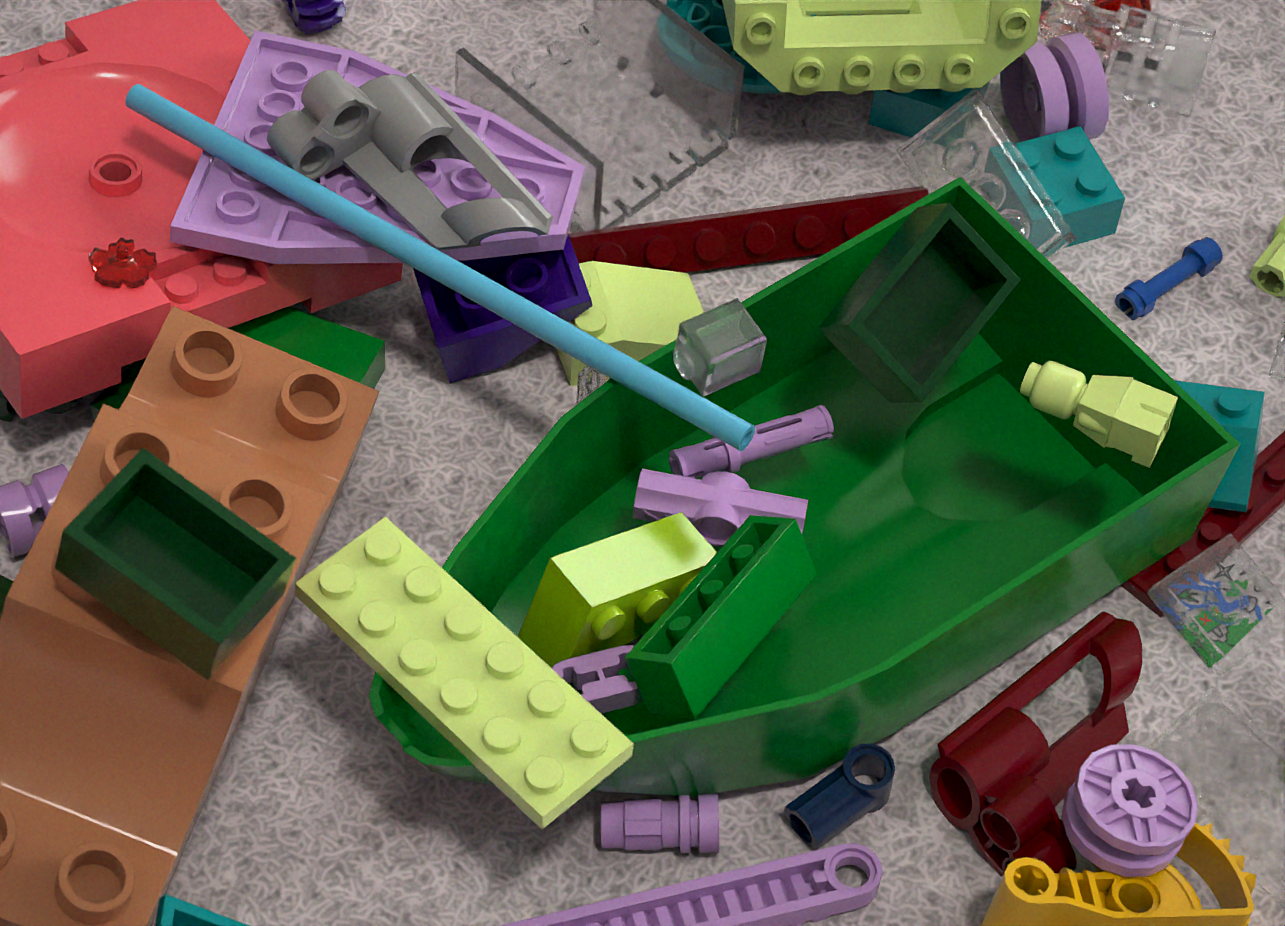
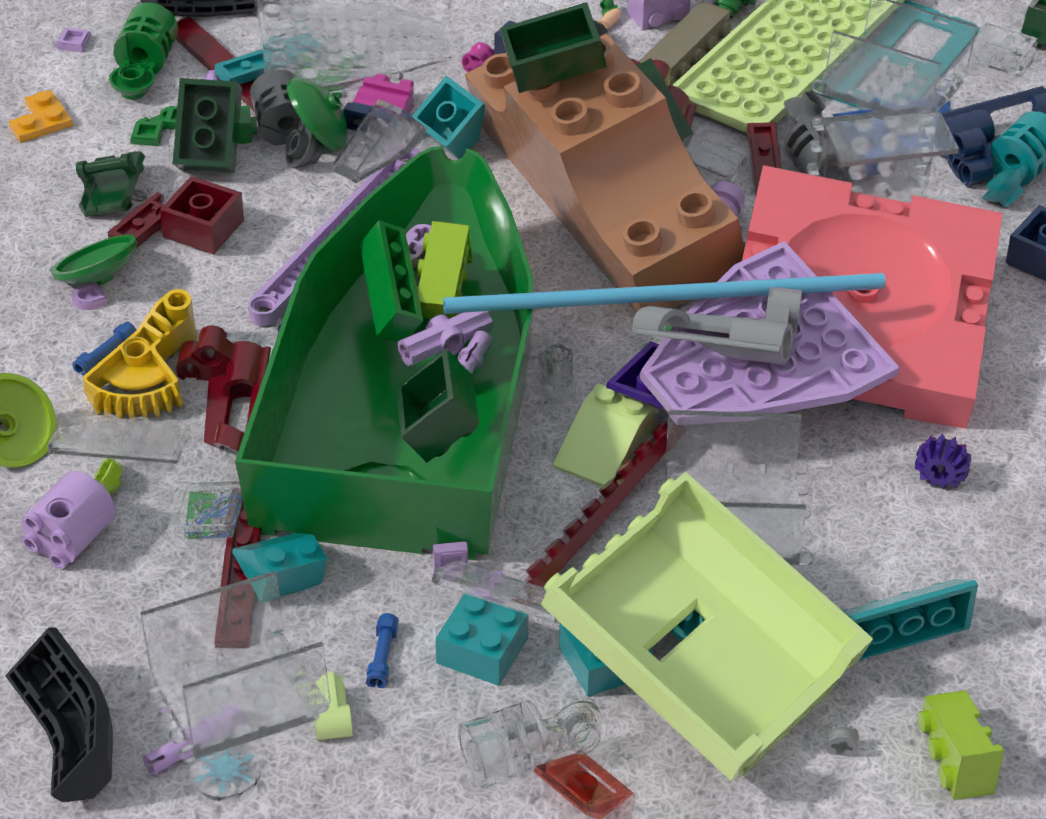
camera: 140 degrees right, 10 degrees down
clear red plant [88,237,157,289] -> none
yellowish green plate [295,517,633,829] -> none
clear brick [673,298,767,397] -> none
lavender wheel [1000,33,1109,142] -> none
yellowish green piece [1020,361,1178,468] -> none
lavender wheel [1061,744,1198,877] -> none

